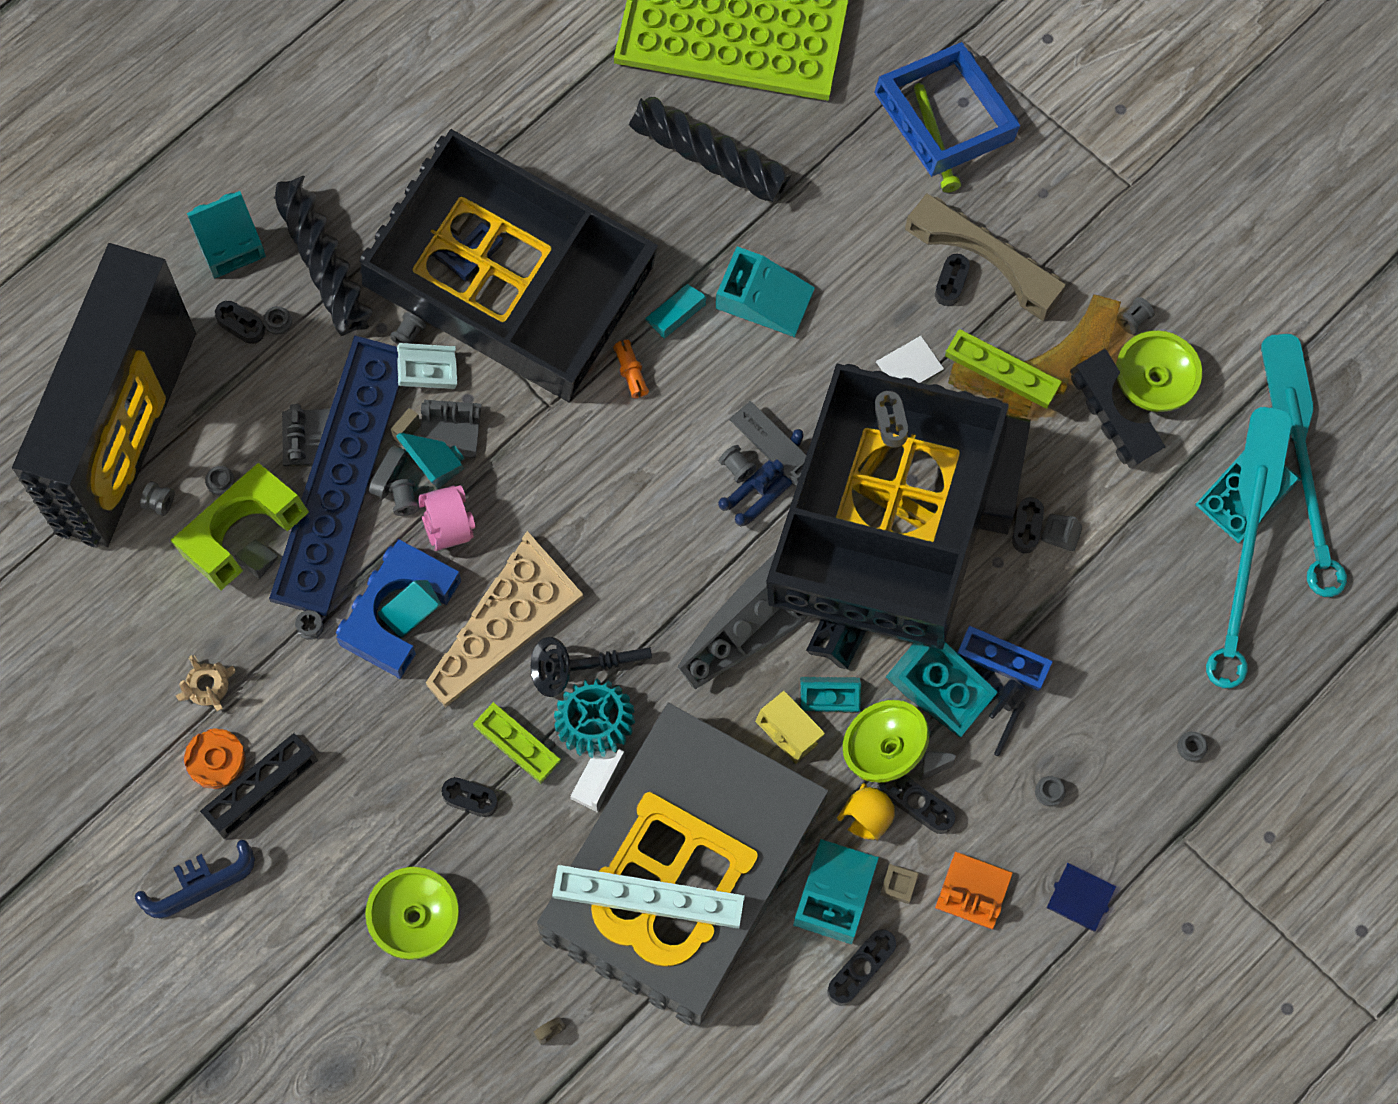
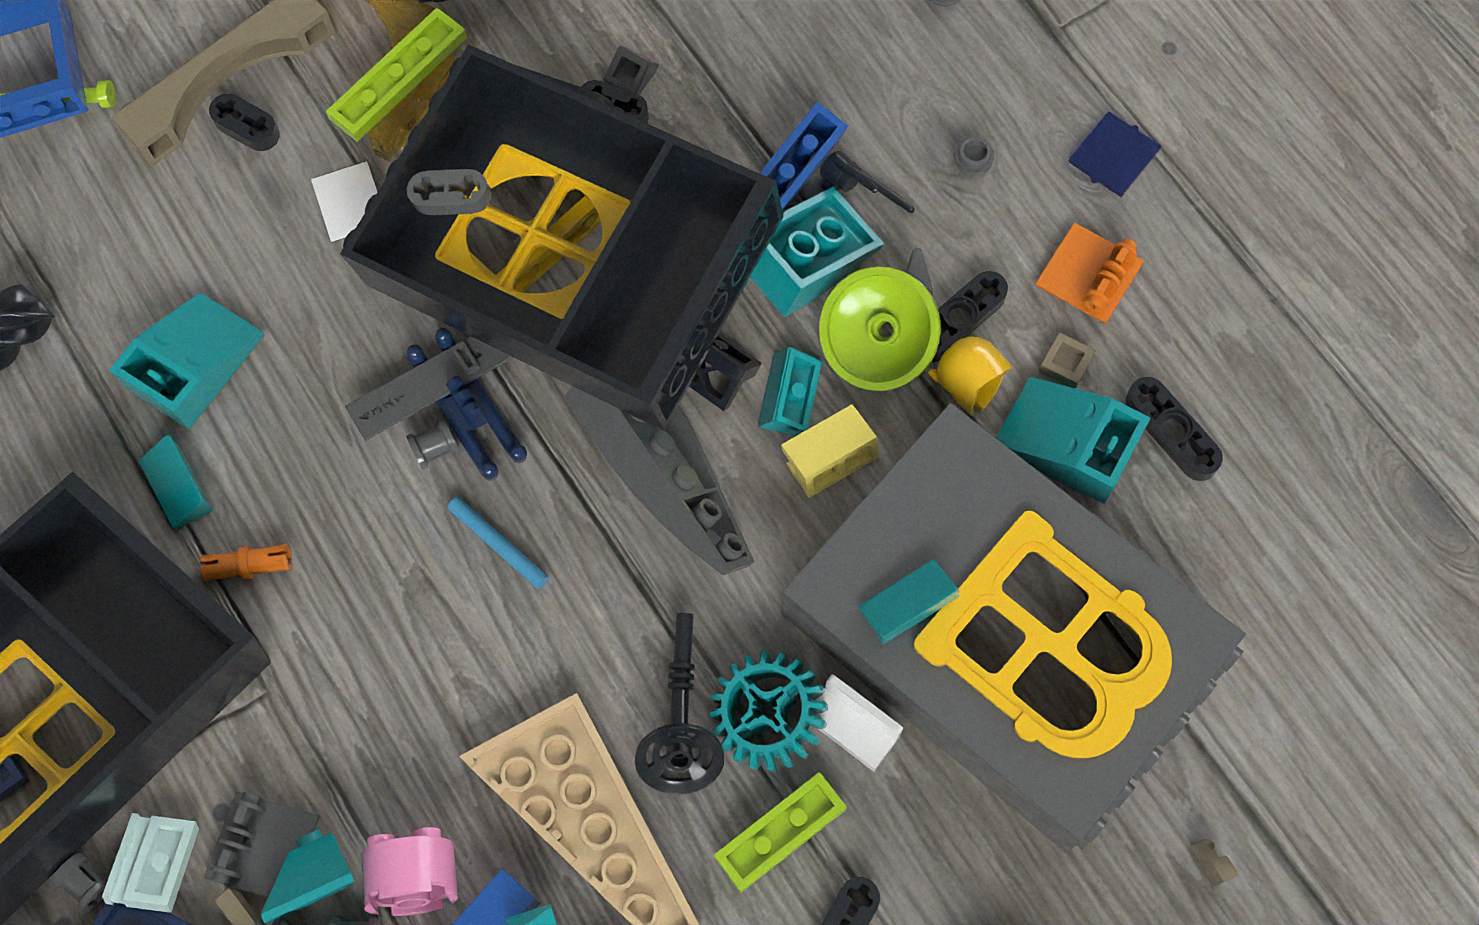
camera: 75 degrees left, 0 degrees up
light aqua plate [552,865,744,929] -> none
none -> dark azure bar [447,496,549,590]
none -> teal slope [858,559,959,645]

